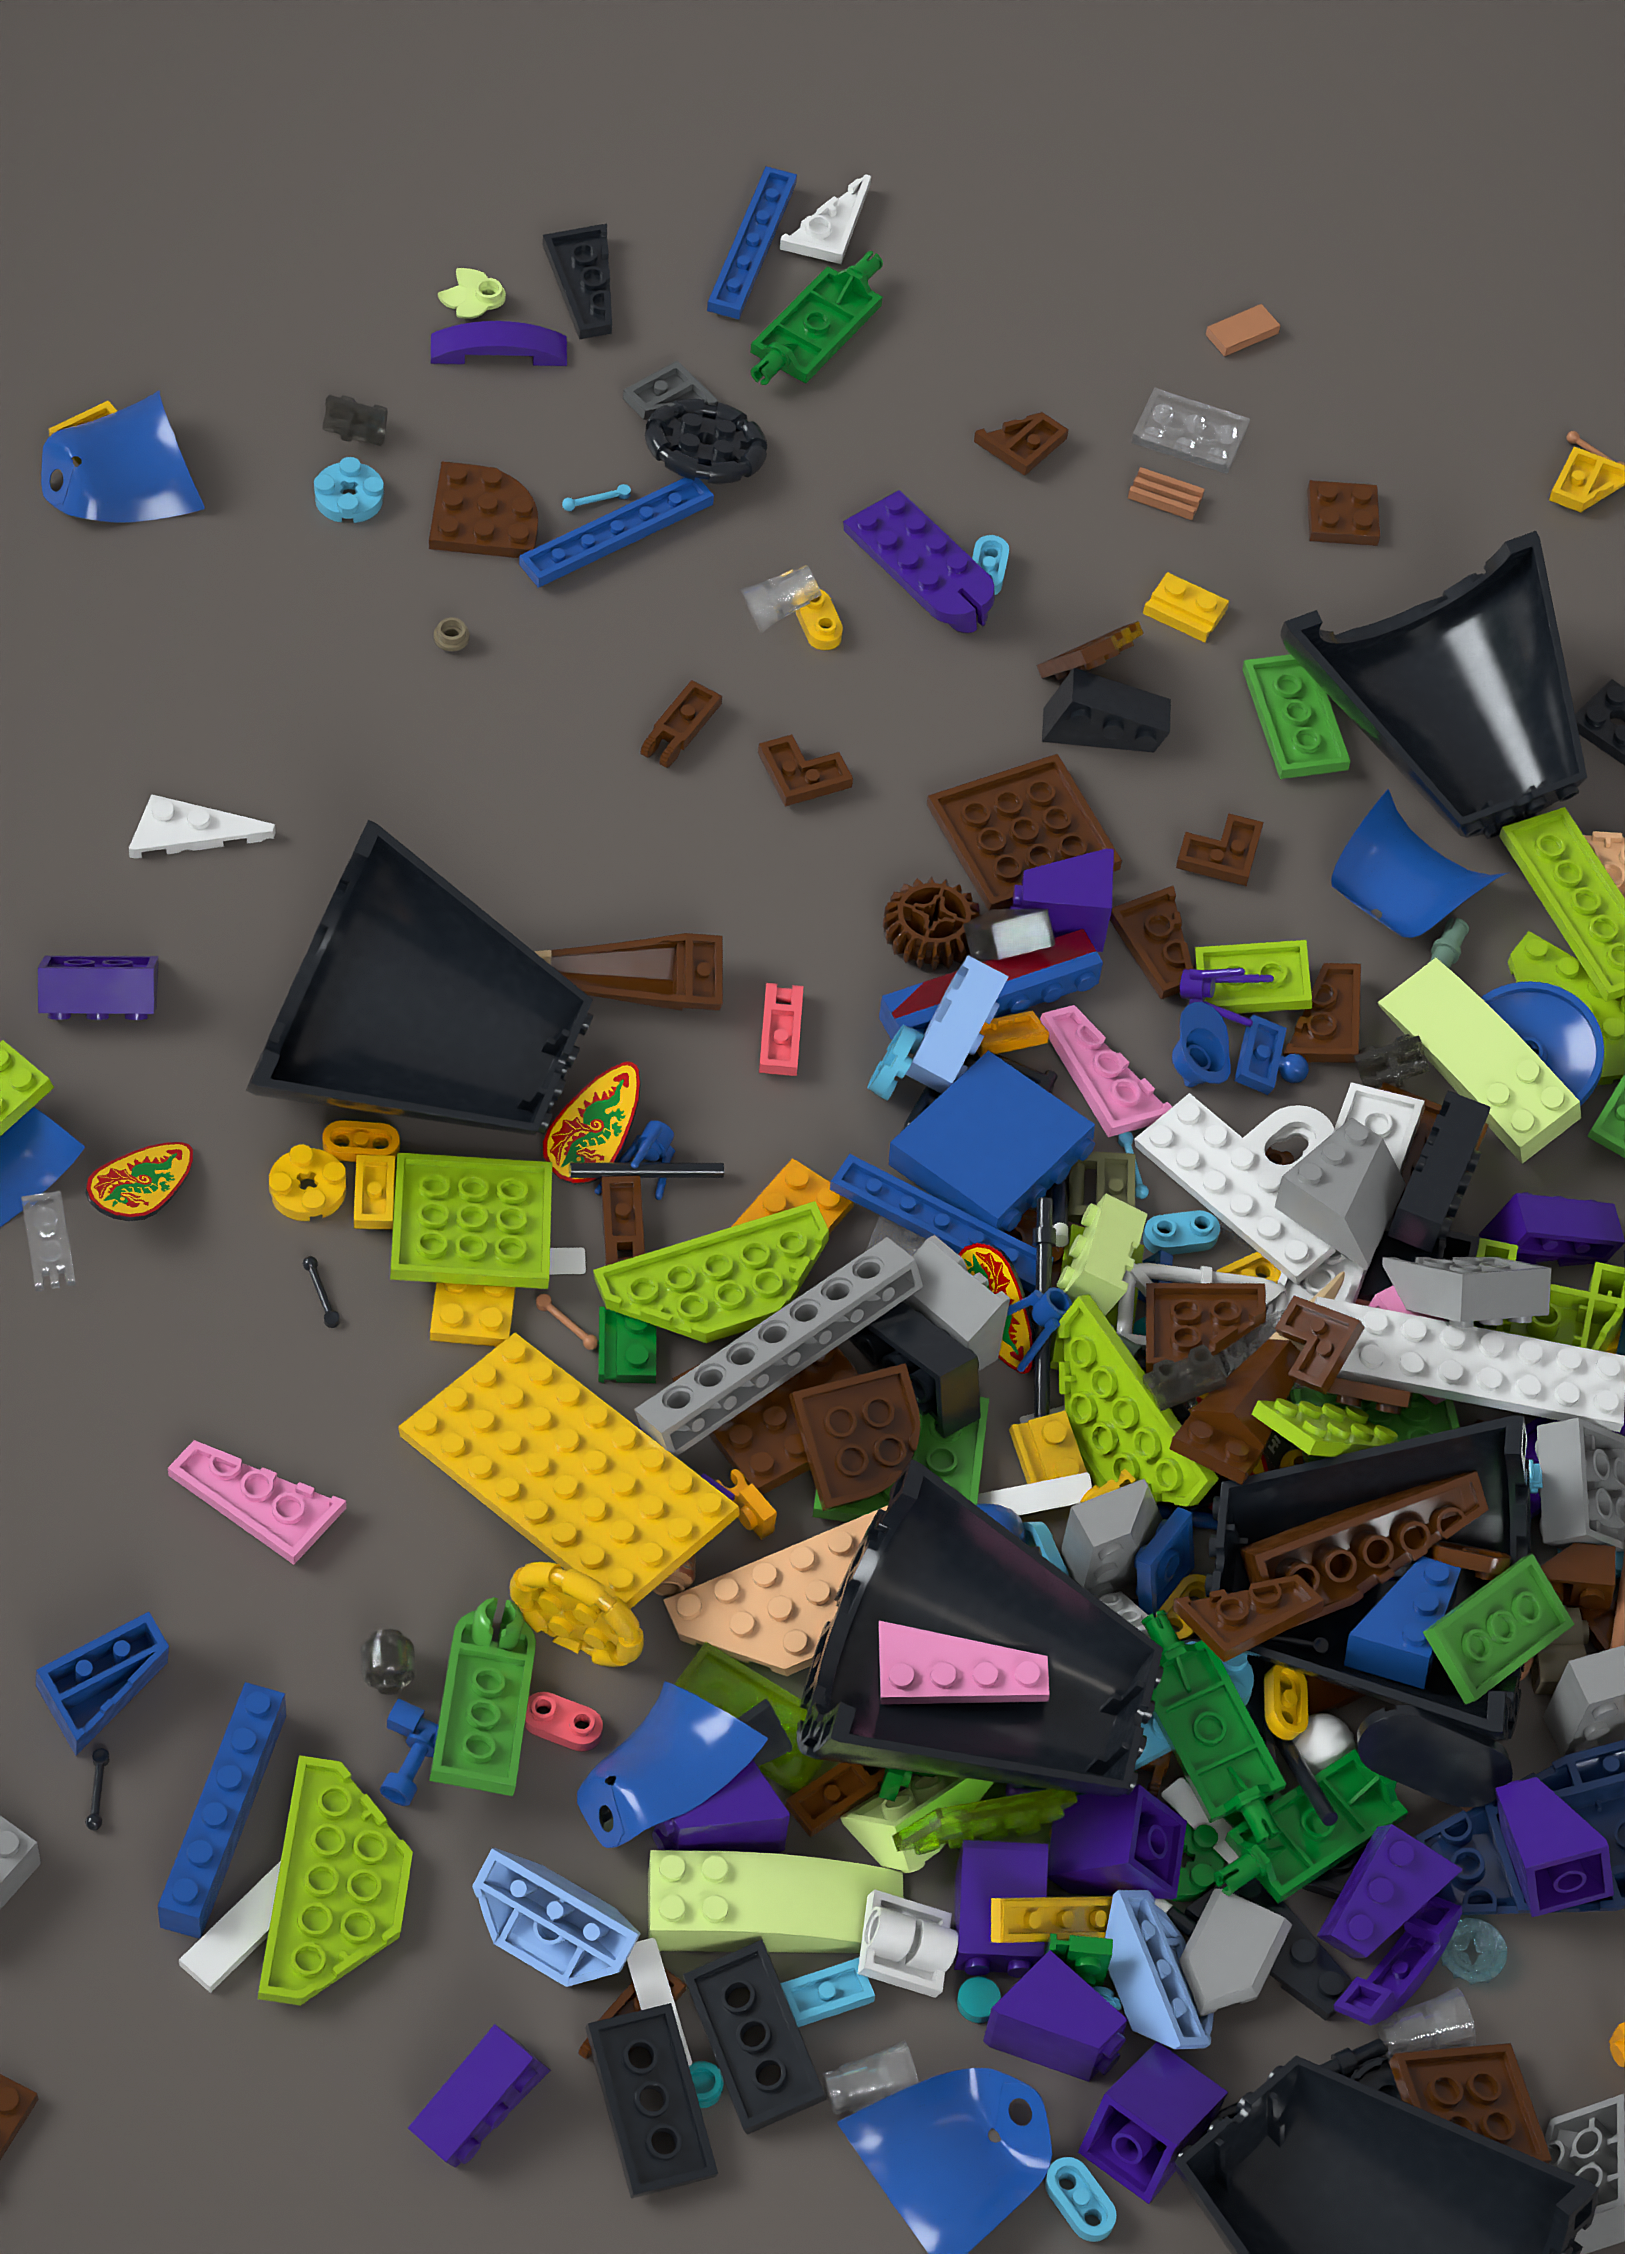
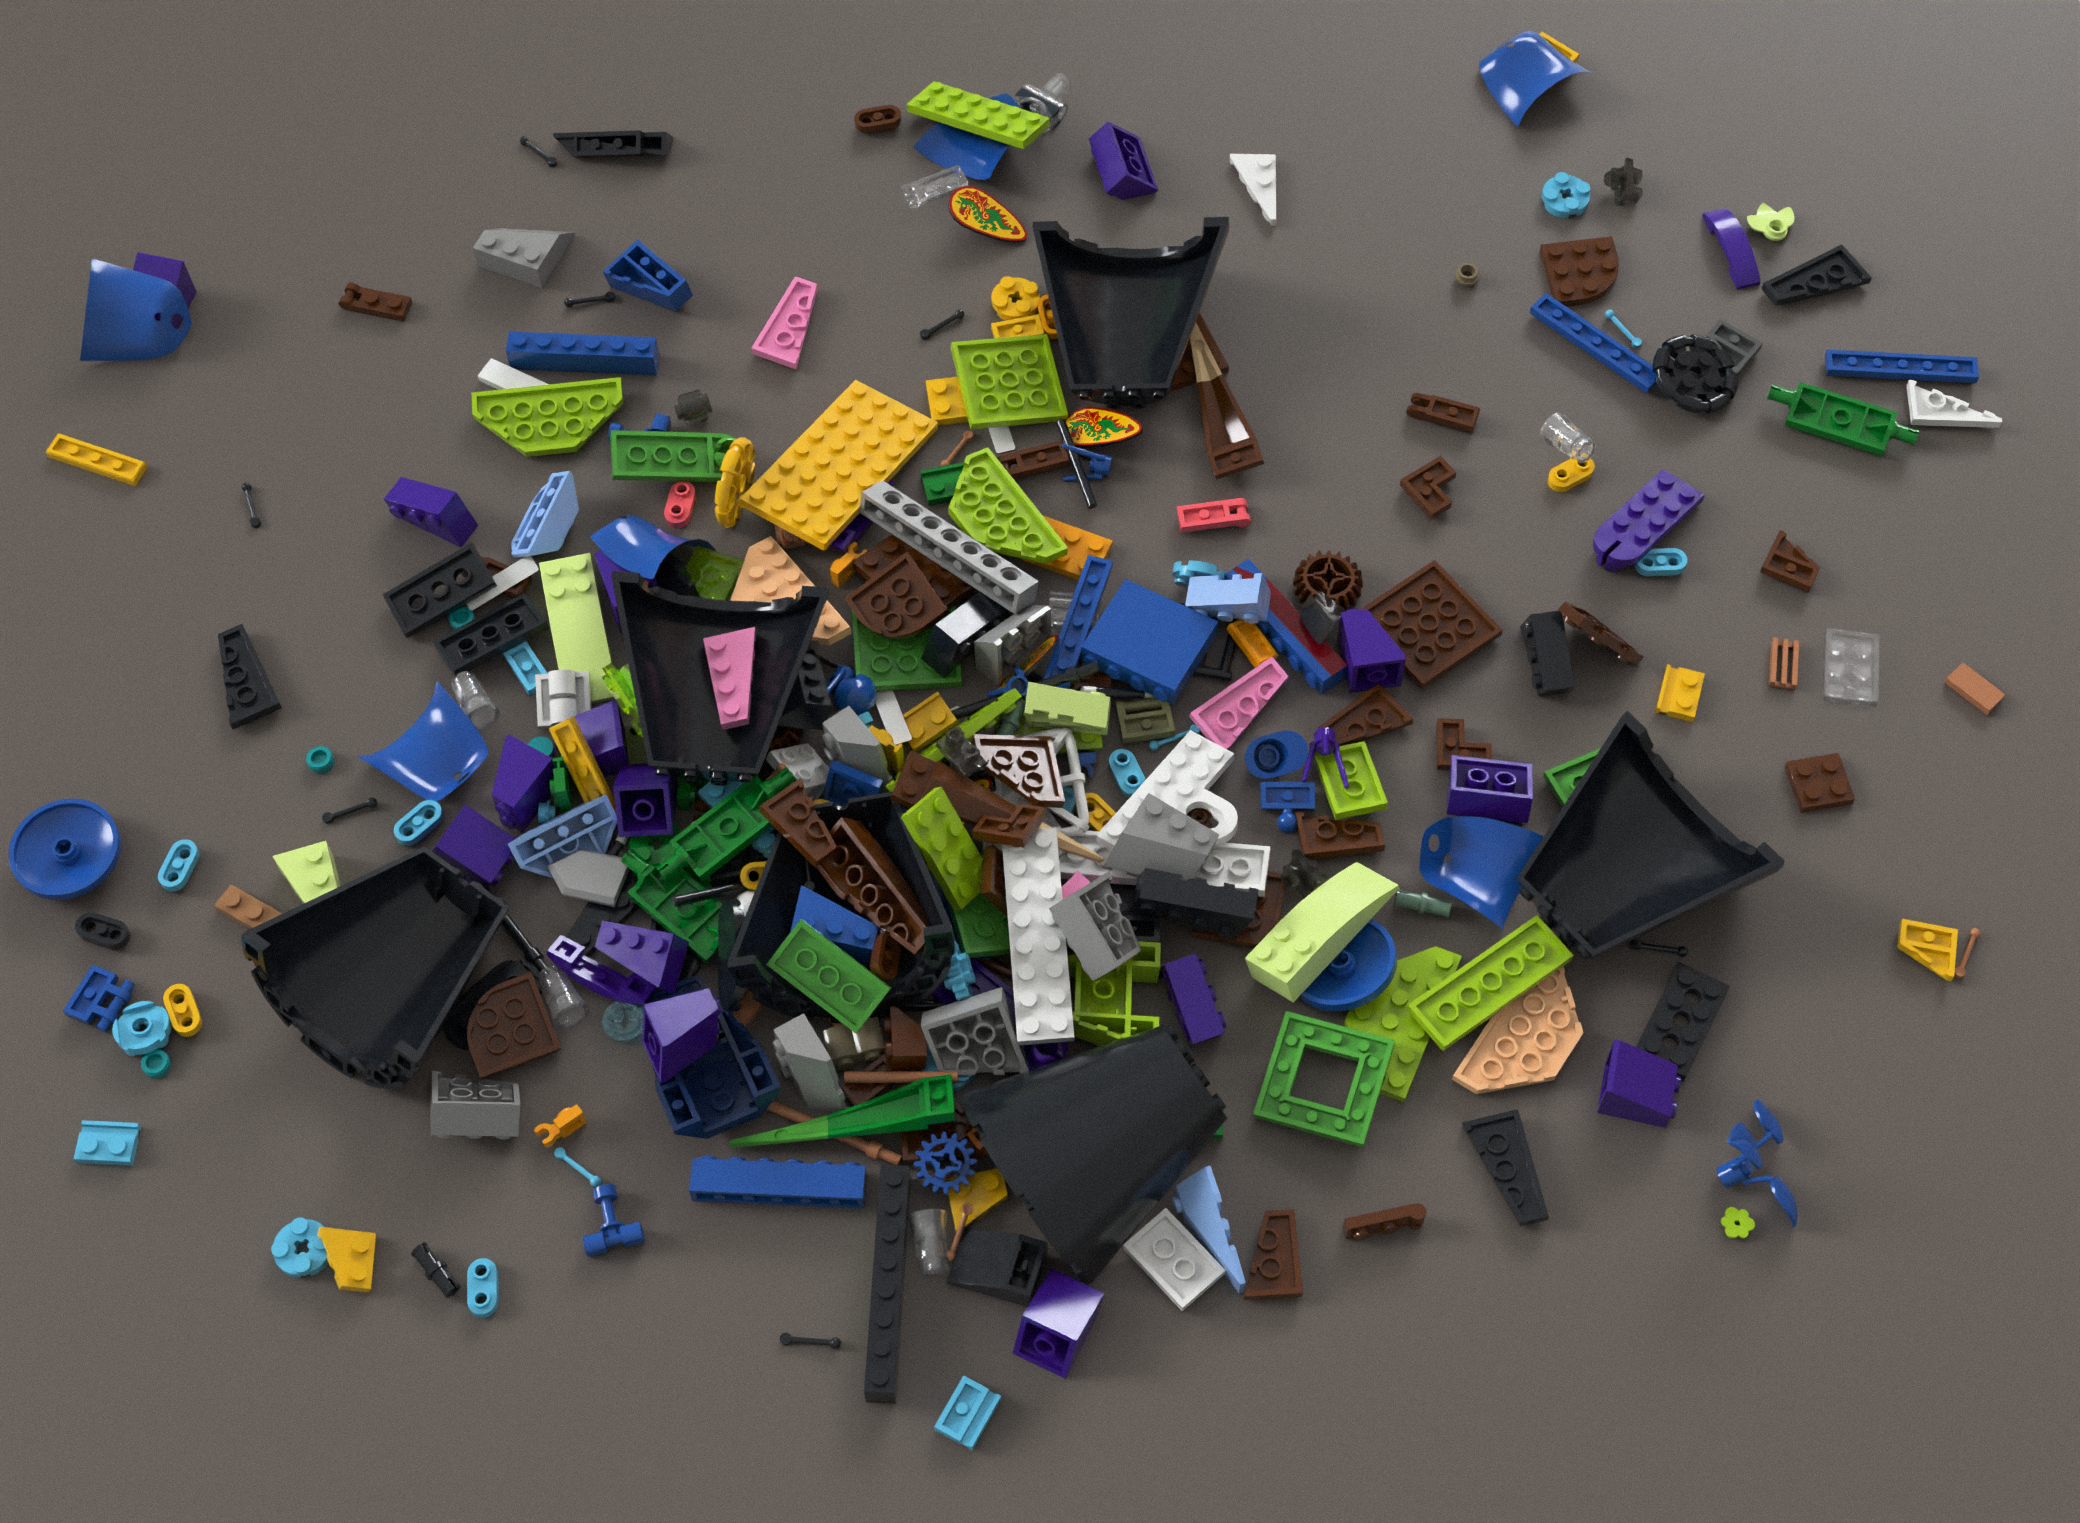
camera: 85 degrees right, 5 degrees up
none -> dark purple slope [1447,755,1533,823]

